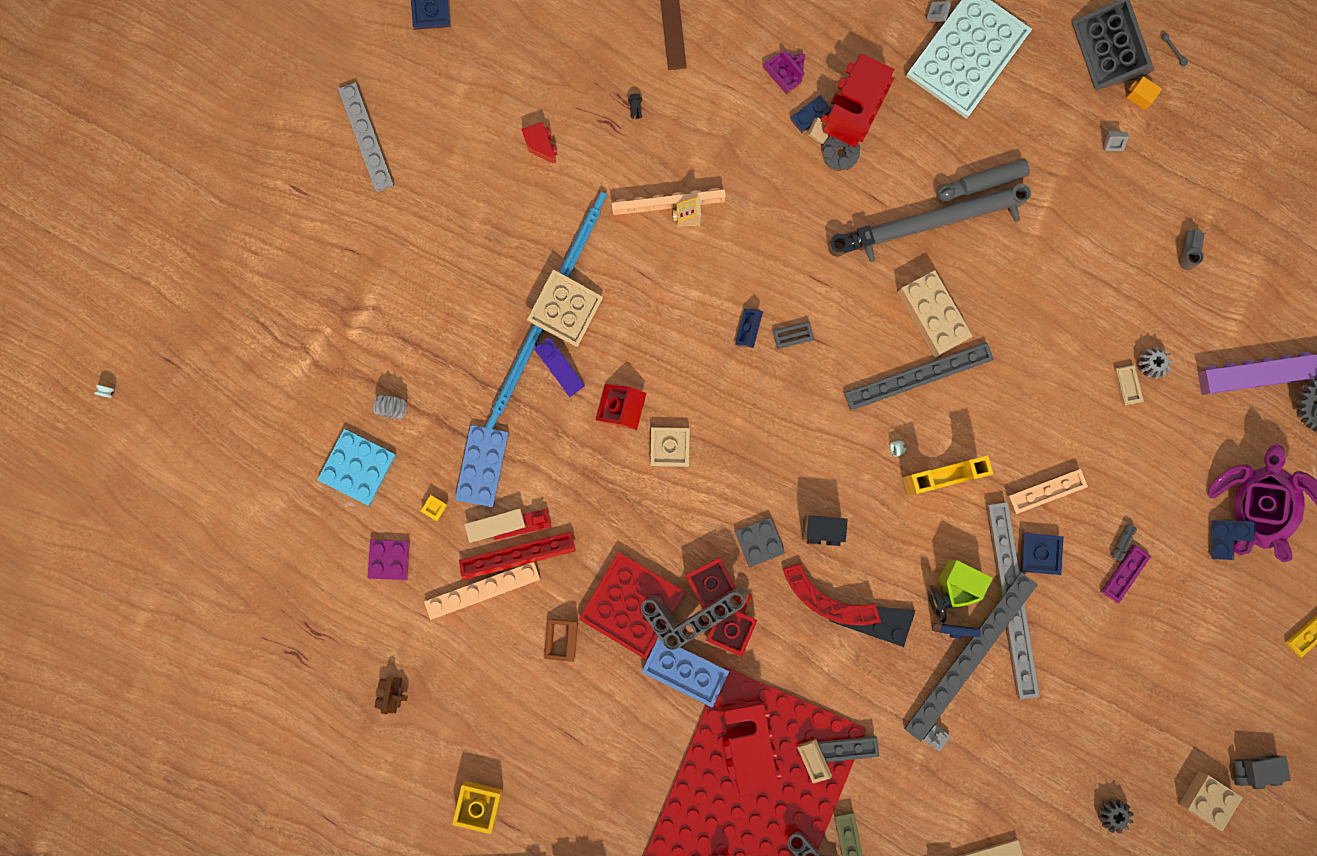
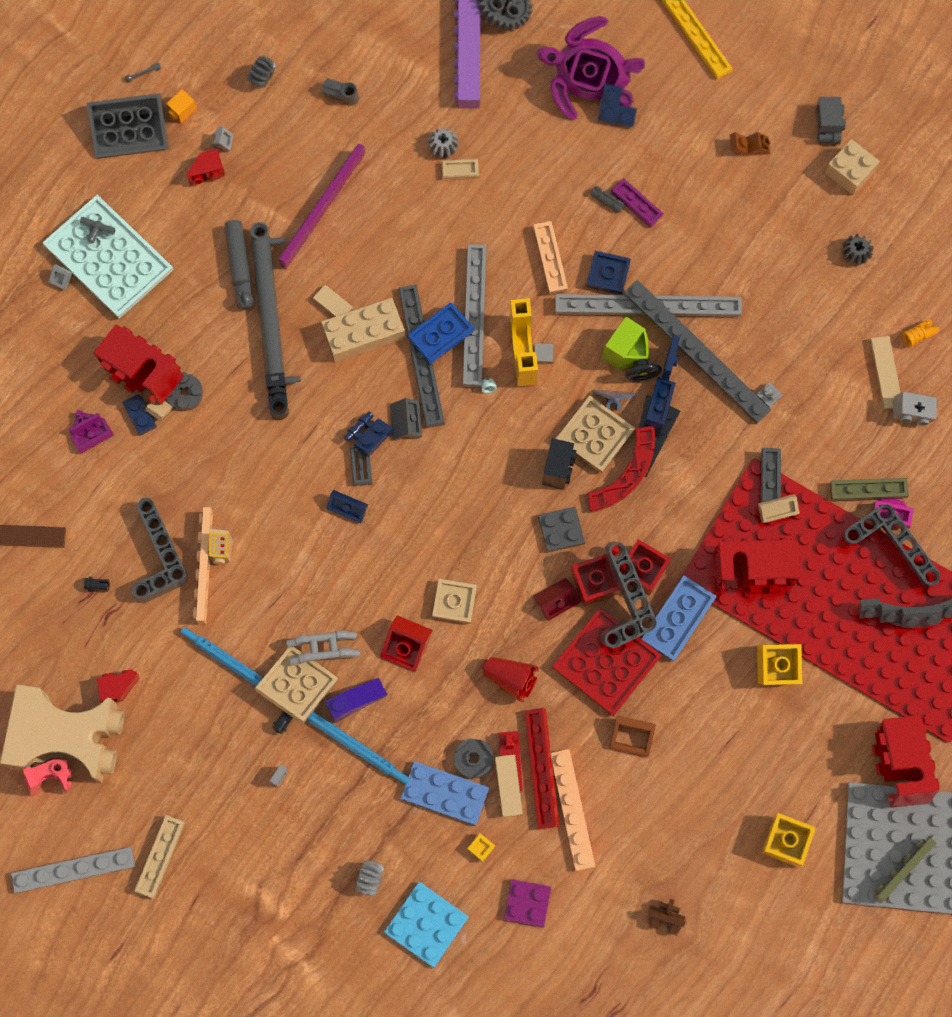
camera: 85 degrees left, 10 degrees down
none -> tan brick [0,685,124,783]
none -> coral tile [23,759,71,796]
none -> dark grey piece [80,217,116,244]
none -> dark grey beam [132,498,188,603]
none -> tan plate [135,815,185,899]
none -> red slope [187,148,225,185]
none -> dark grey gear [248,56,276,88]
none -> light grey tile [270,765,288,787]
none -> black pin [272,711,293,734]
none -> magenta tile [279,144,365,269]
none -> light grey piece [286,630,360,666]
none -> tan tile [313,285,354,317]
none -> dark blue plate [344,411,393,457]
none -> dark grey panel [390,398,422,440]
none -> blue tile [407,302,475,365]
none -> dark grey plate [454,739,493,779]
none -> light grey plate [463,244,486,387]
none -> red cone [482,657,539,702]
none -> dark red panel [533,578,581,621]
none -> light grey tile [534,343,554,364]
none -> tan plate [556,396,635,474]
none -> sand blue piece [593,390,635,410]
none -> dark blue plate [645,377,676,429]
none -> dark orange slope [730,132,771,156]
none -> yellow brick [757,644,802,685]

